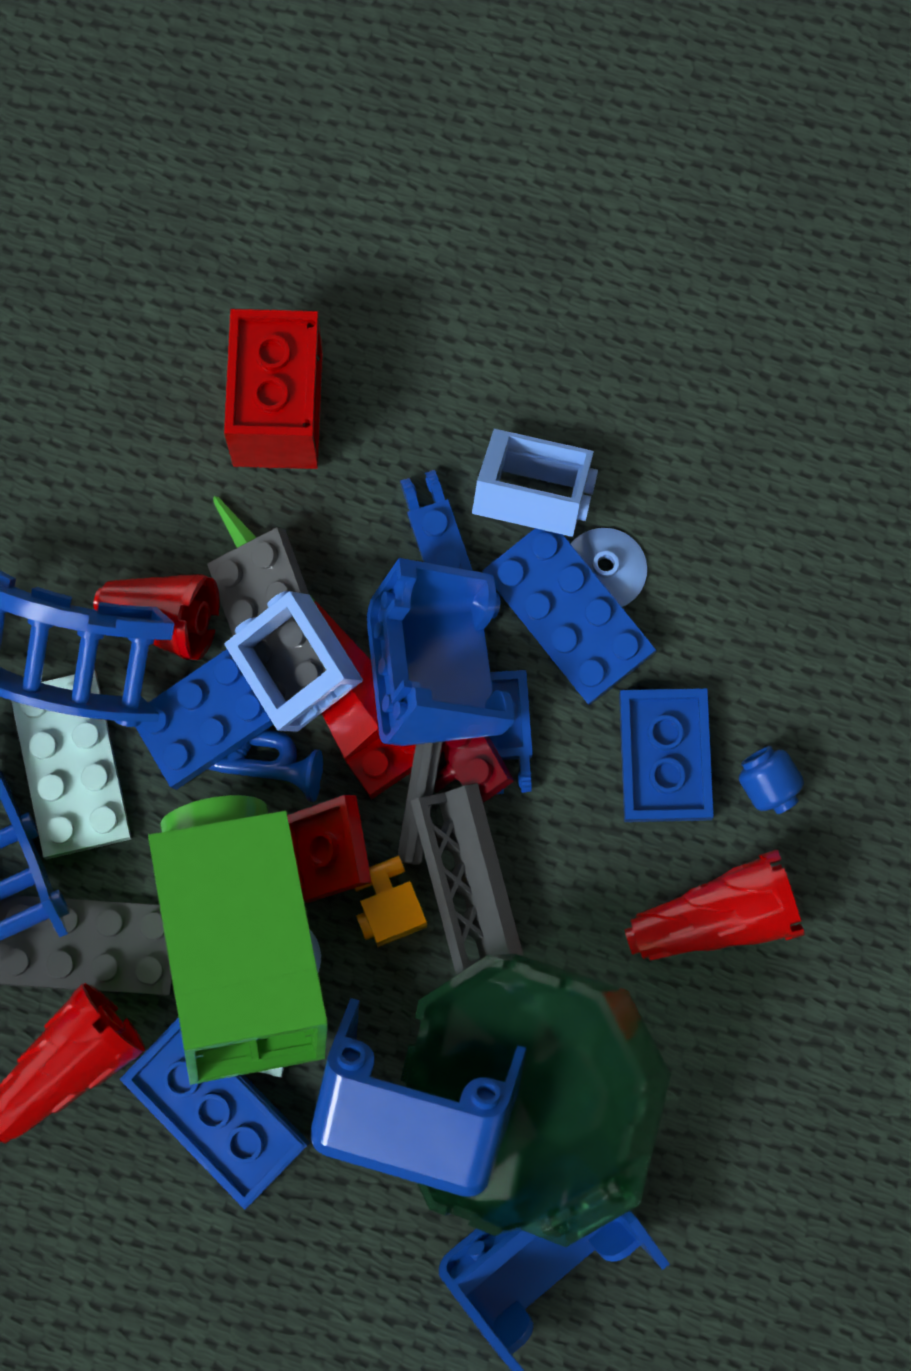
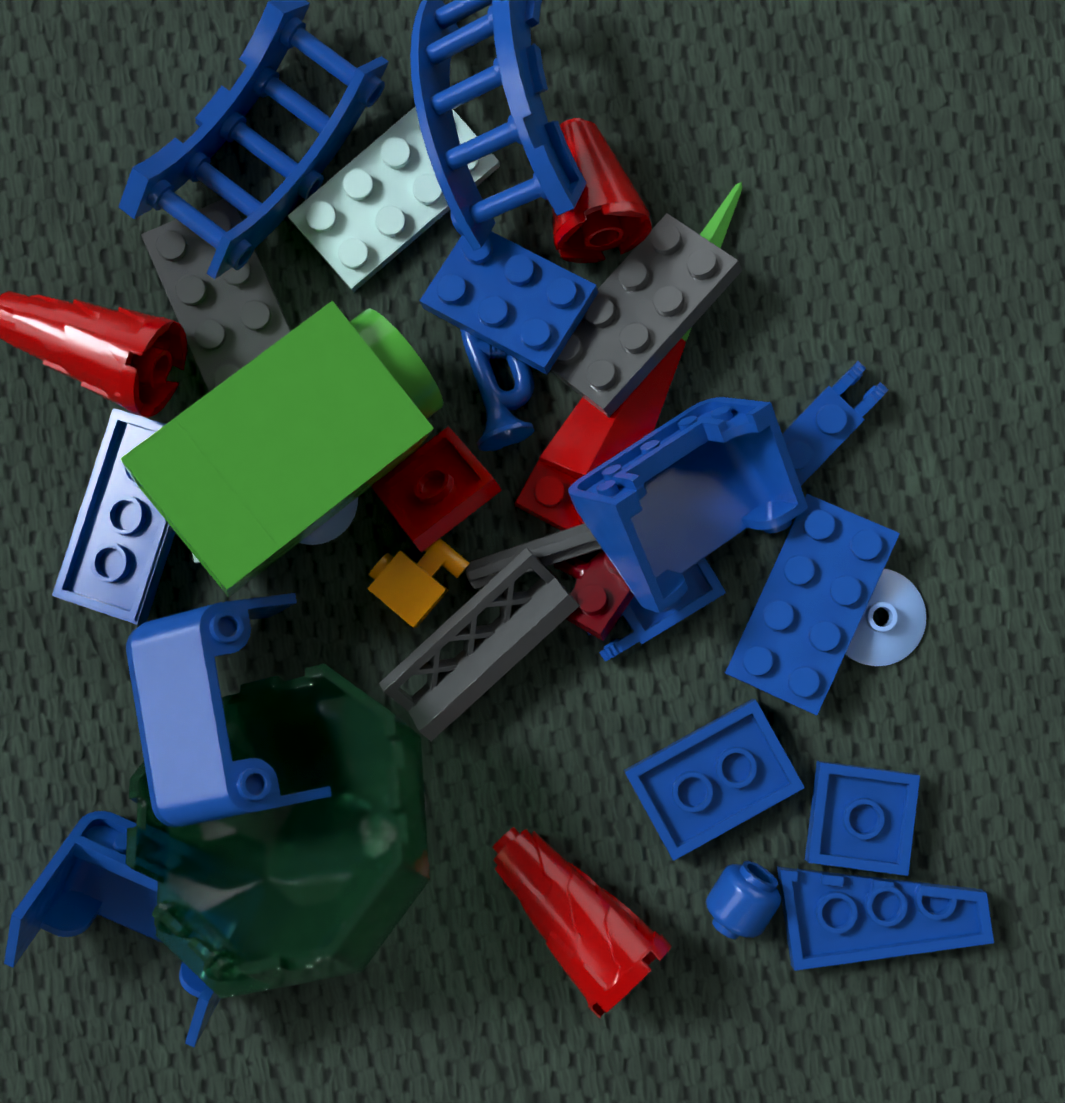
camera: 65 degrees right, 10 degrees up
red container [224,309,323,469] -> none
light blue window [224,591,364,732] -> none
light blue window [472,428,598,537] -> none
none -> blue wing [777,866,994,971]
none -> blue plate [805,761,920,876]

